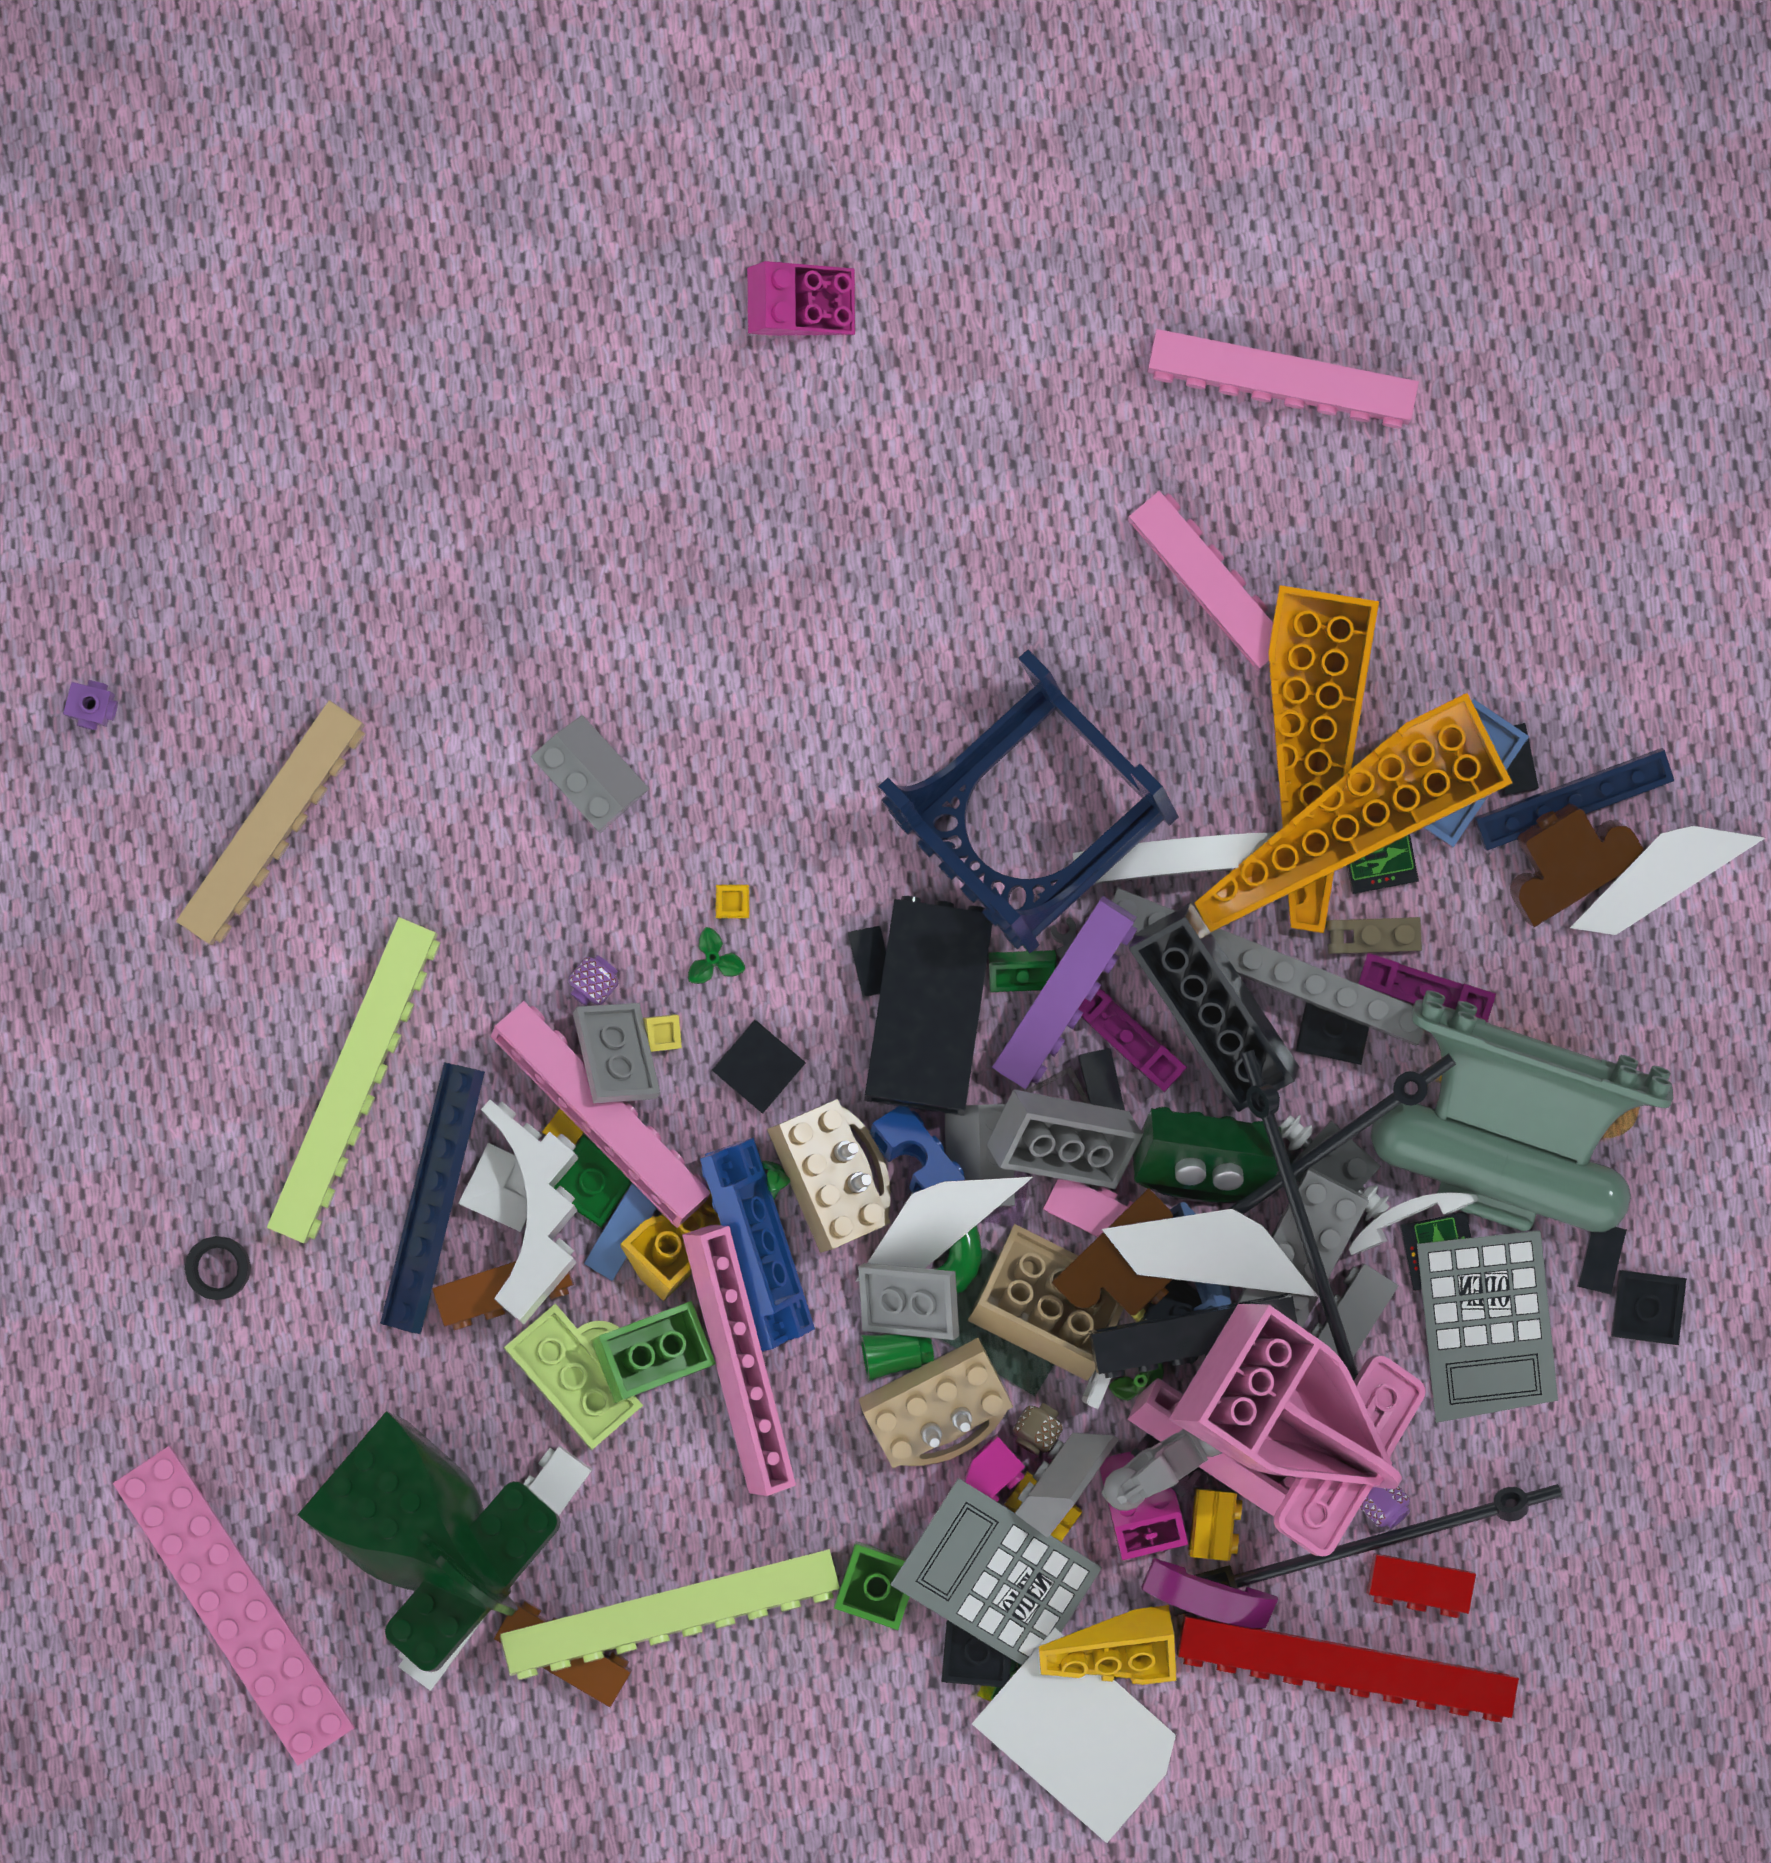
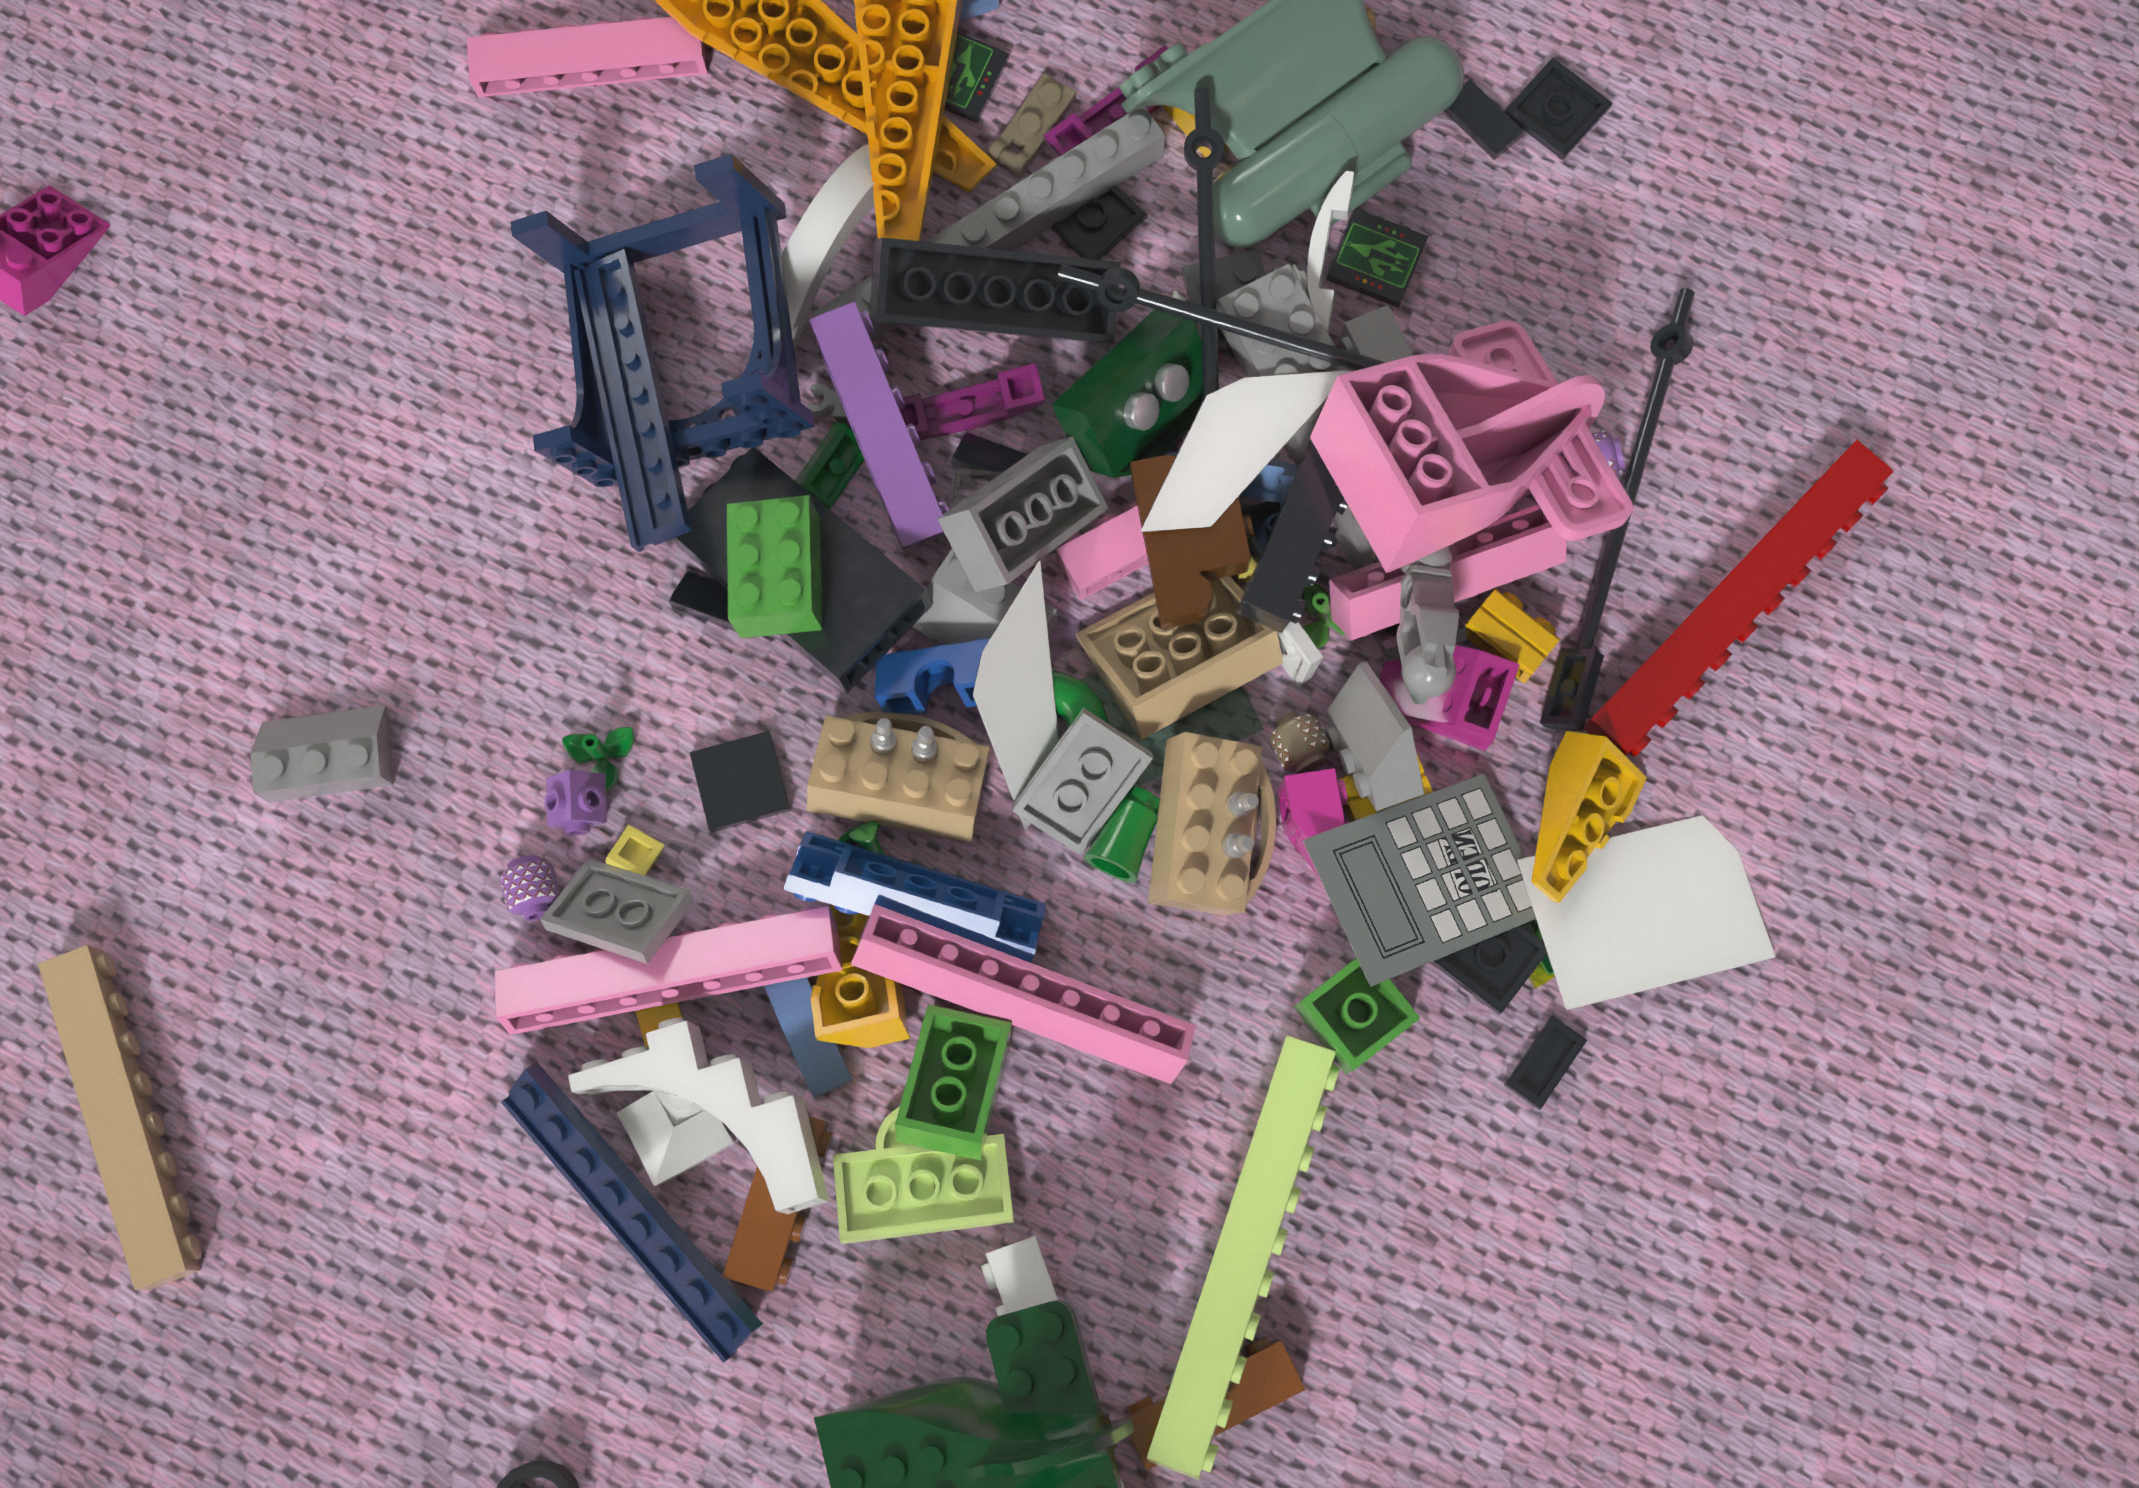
camera: 55 degrees left, 10 degrees down
yellowish green brick [267,917,441,1243] -> none
green tile [554,1135,632,1228] -> none
yellow tile [716,885,749,919] -> none
magenta slope [1141,1558,1278,1628] -> none
red brick [1366,1553,1476,1618] -> none
sticker [1417,1230,1558,1423] -> none
none -> medium lavender brick [545,770,609,836]
none -> dark blue plate [574,249,692,552]
none -> bright green brick [727,495,823,638]
none -> black tile [1504,1015,1587,1110]

